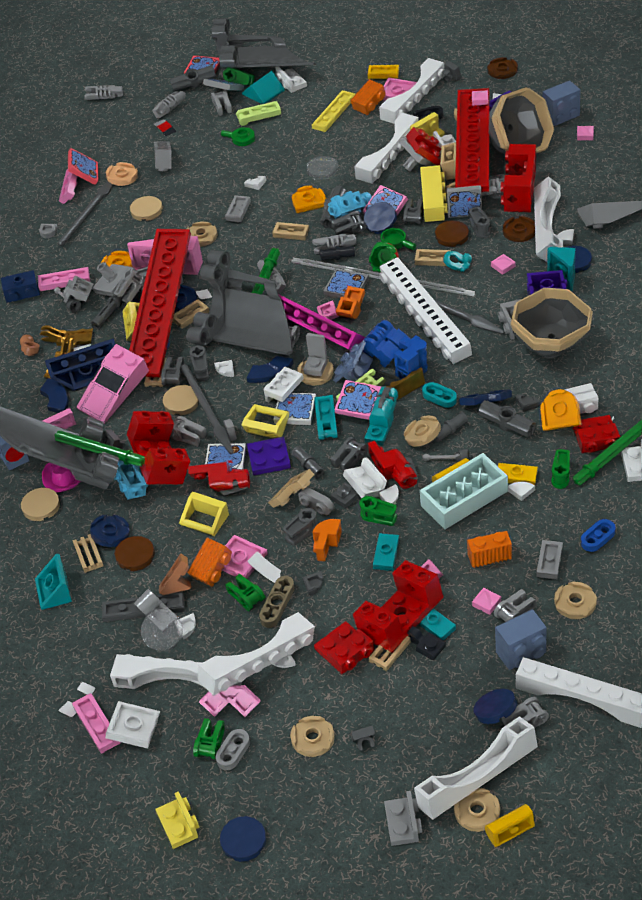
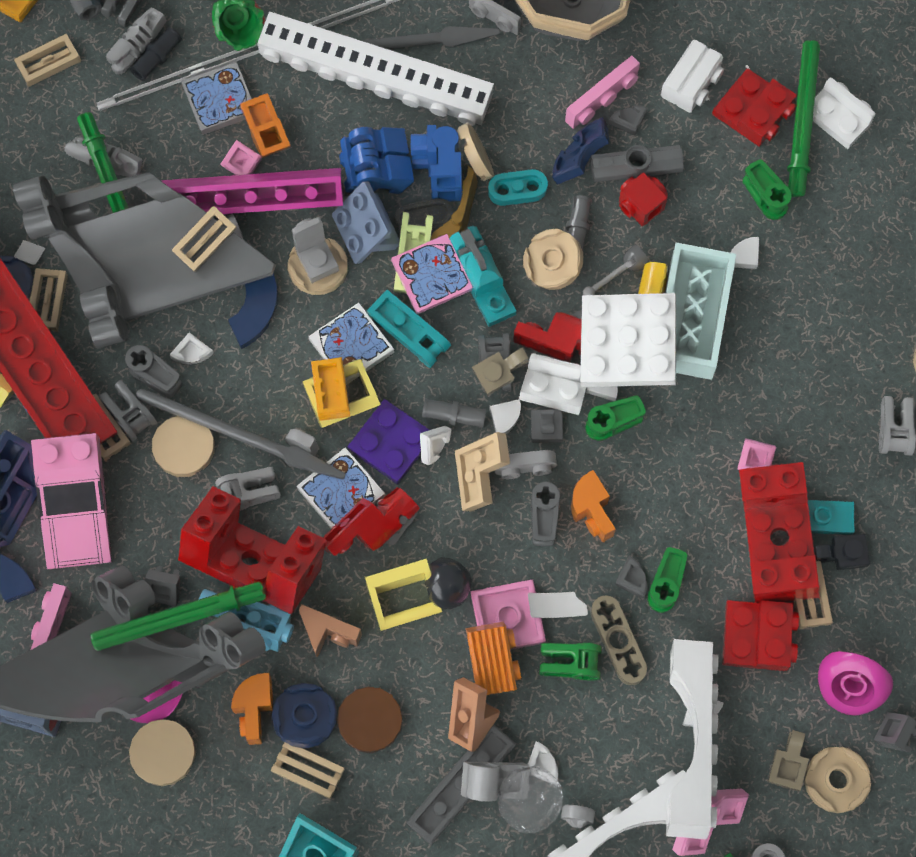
camera: 50 degrees left, 25 degrees up
white bracket [264,367,304,403] -> none
teal plate [373,533,400,571] -> none
orange brick [467,531,512,568] -> none
bright pink tile [472,588,501,615] -> none
yellow plate [498,463,538,485] -> none
light grey plate [536,540,563,579] -> none
light orange tile [540,389,581,431] -> none
blue plate [581,519,616,552] -> none
none -> tan tile [172,206,237,272]
none -> orange brick [231,673,273,745]
none -> nougat slope [299,604,362,657]
none -> light orange plate [311,357,350,421]
none -> white tile [420,426,451,465]
none -> black hair [425,557,472,610]
none -> tan tile [457,122,494,181]
none -> dark tan plate [472,348,529,396]
none -> white tile [490,399,521,434]
none -> light grey tile [561,804,595,828]
none -> bright pink plate [565,55,640,129]
none -> white plate [580,293,676,387]
none -> red brick [619,172,668,227]
none -> green piece [647,547,687,613]
none -> dark tan plate [767,730,809,792]
none -> dark pink hat [818,651,893,716]

